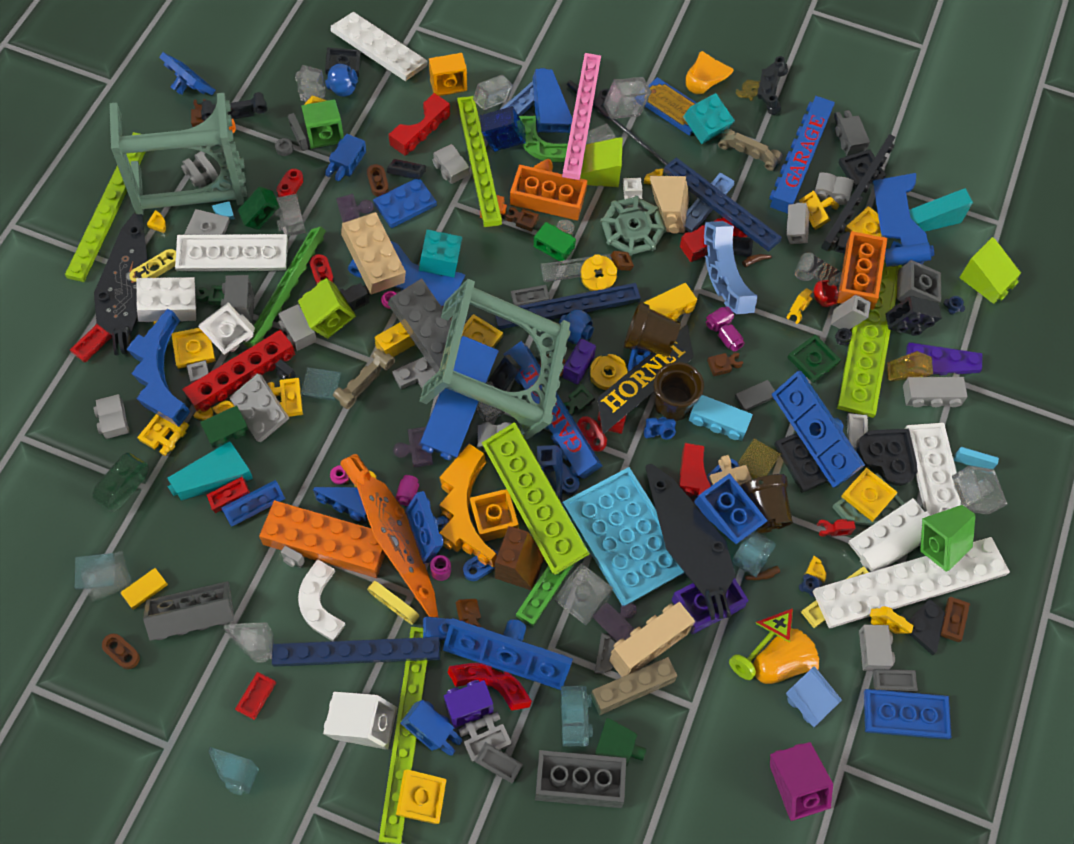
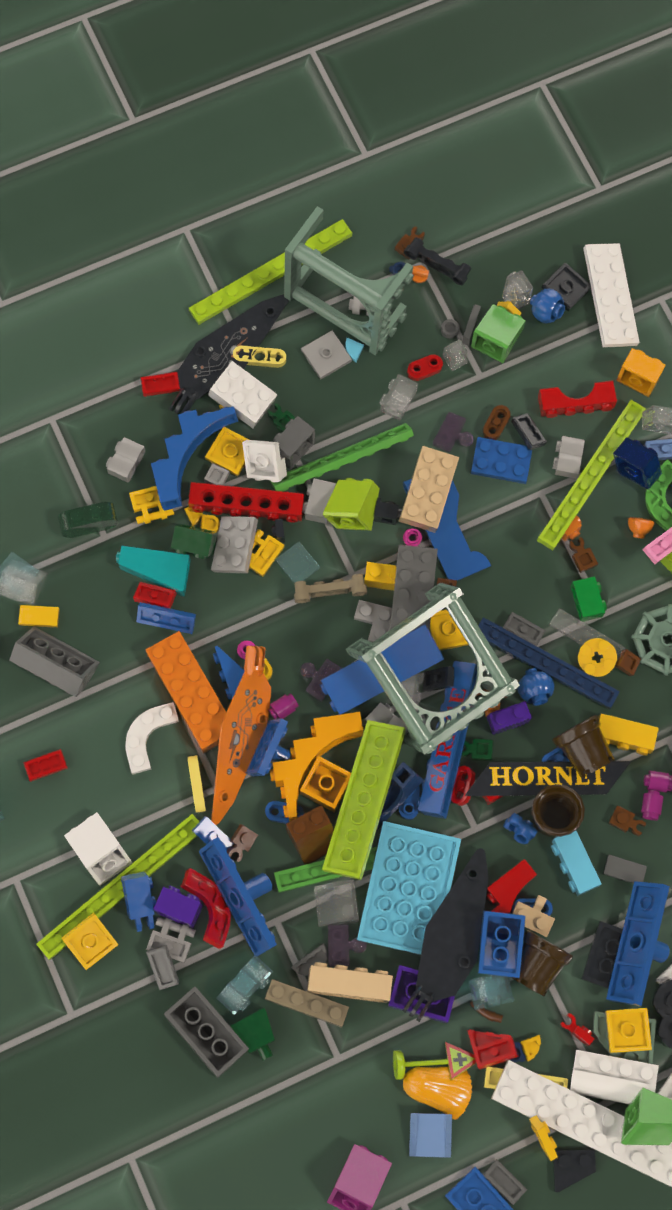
camera: 45 degrees right, 10 degrees up
yellow tile [147,210,166,233] -> none
blue plate [159,52,216,95] -> none
white plate [175,234,288,271] -> none
clear slope [224,622,274,662] -> none
dark green brick [238,187,280,230] -> none
dark blue plate [272,637,440,667] -> none
light grey plate [281,546,305,568] -> none
red plate [310,254,334,284] -> none
blue hinge [325,134,366,181] -> none
teal brick [419,230,462,278] -> none
magenta brick [430,555,451,581] -> none
orange brick [510,164,588,221] -> none
clear plate [557,220,574,234] -> none
yellow plate [590,354,628,390] -> none
clear yellow piece [738,439,781,481] -> none
light grey brick [859,625,895,671] -> none
reddish brown plate [940,597,970,642] -> none
none -> clear brick [443,339,468,371]
none -> red wing [467,1029,518,1069]

